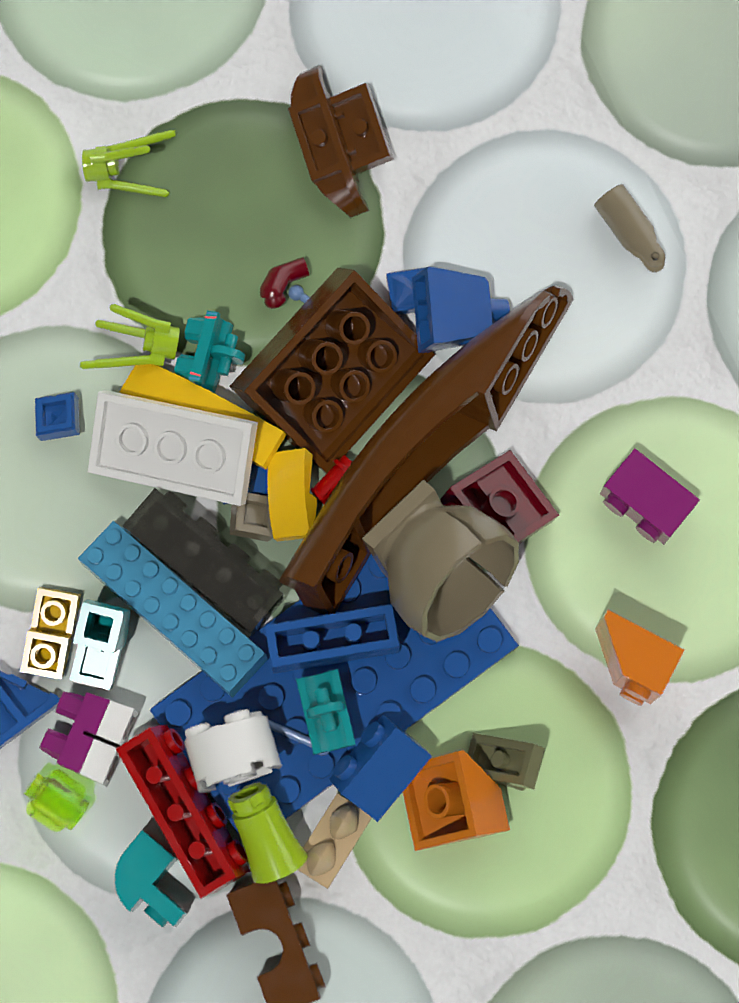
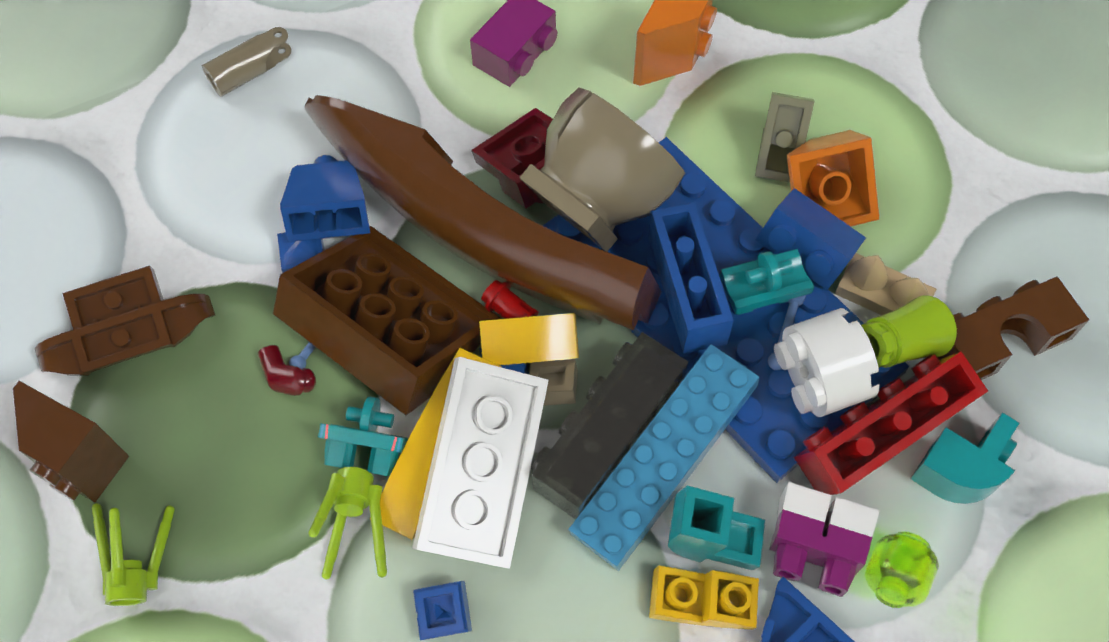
camera: 90 degrees left, 15 degrees down
none -> reddish brown slope [13,381,129,503]

